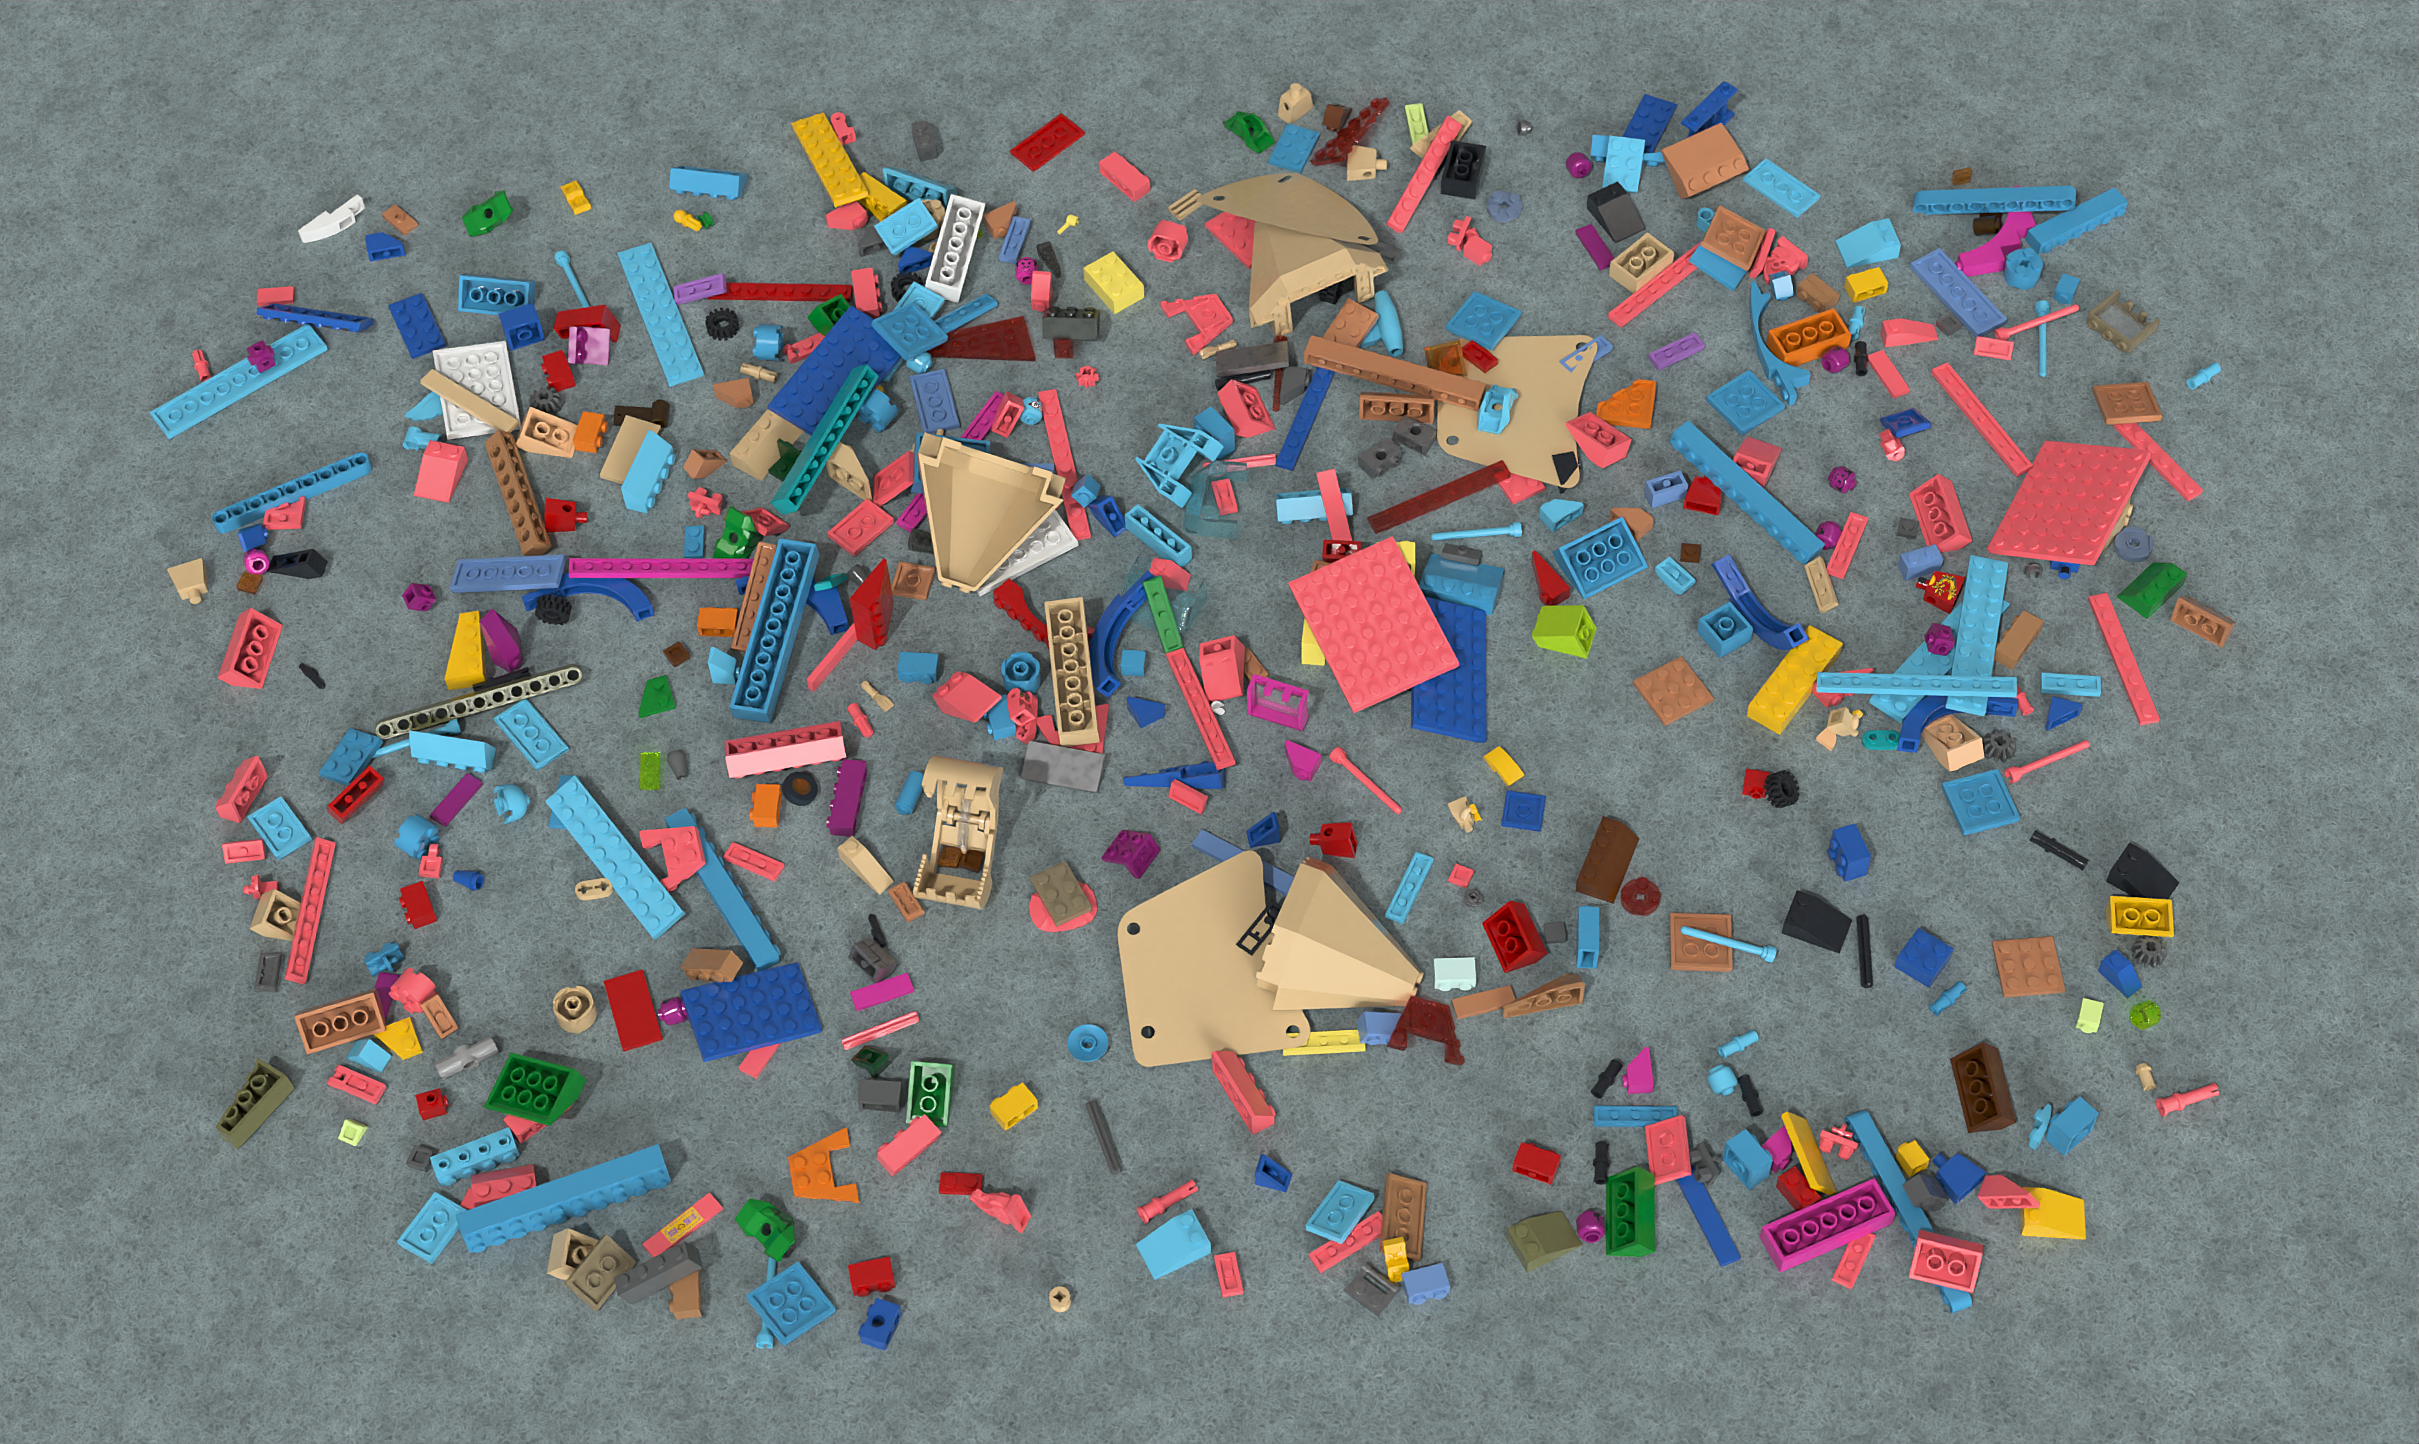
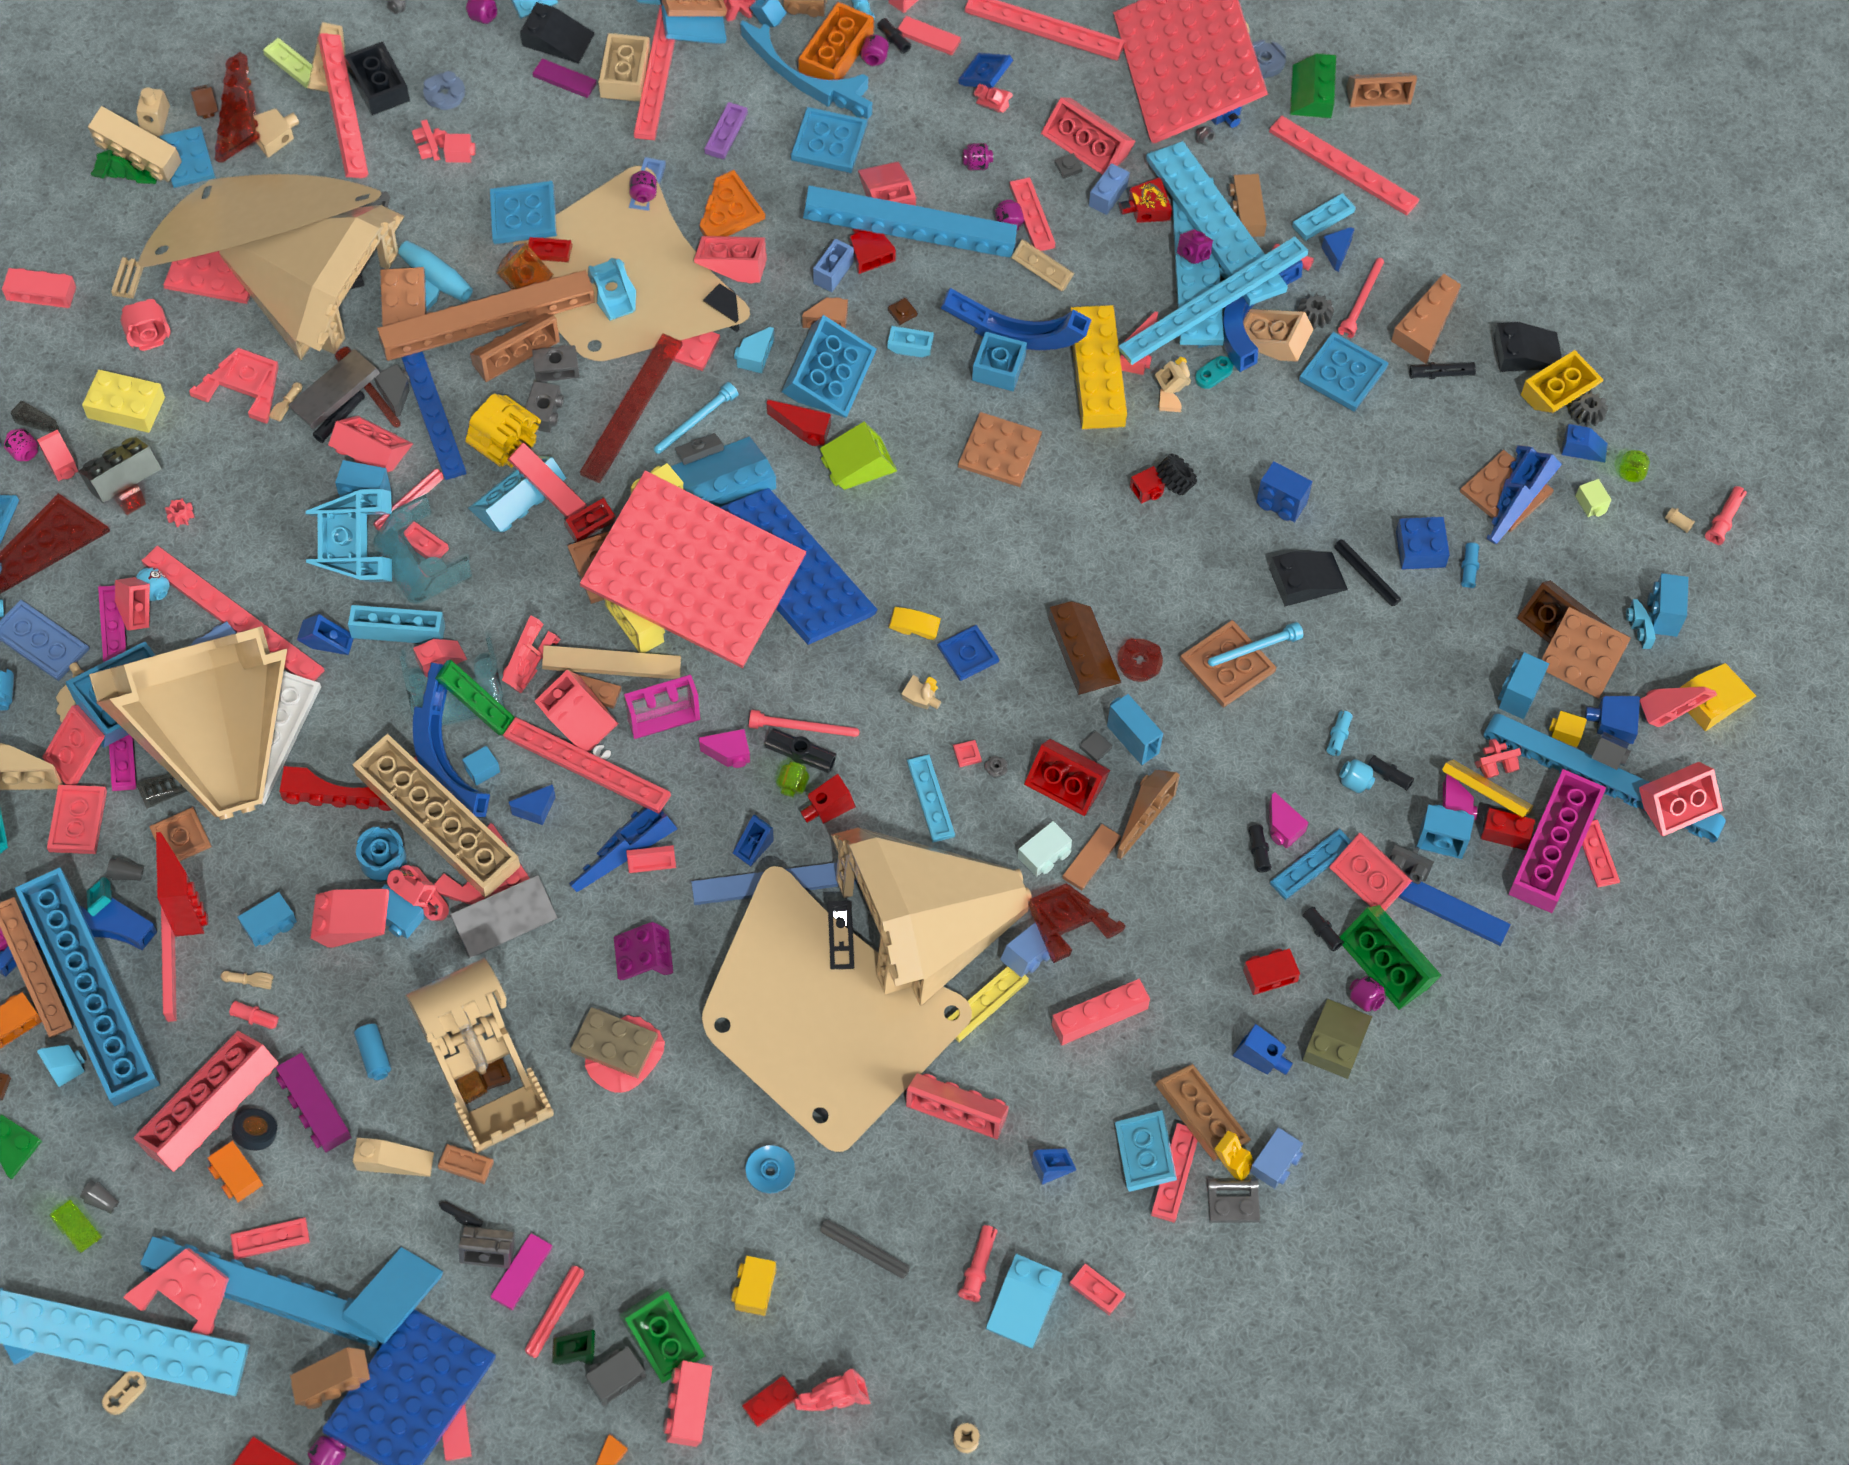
camera: 45 degrees left, 5 degrees up
light yellow hand [1057,215,1079,234] -> none
dark azure brick [1071,474,1101,508] -> none
none -> tan brick [88,106,182,183]
none -> dark azure tile [342,1247,443,1344]
none -> yellow piece [465,394,541,468]
none -> coral wing [502,615,561,693]
none -> tan tile [542,645,681,679]
none -> magenta head [629,170,657,203]
none -> black piece [765,728,837,773]
none -> clear neon green head [776,761,810,798]
none -> coral brick [1051,979,1150,1045]
none -> blue torso [1233,1024,1293,1075]
none -> nougat wedge [1391,274,1461,364]
none -> blue wedge [1487,446,1562,544]
none -> dark azure brick [1498,652,1549,719]
none -> nougat plate [1541,607,1632,698]

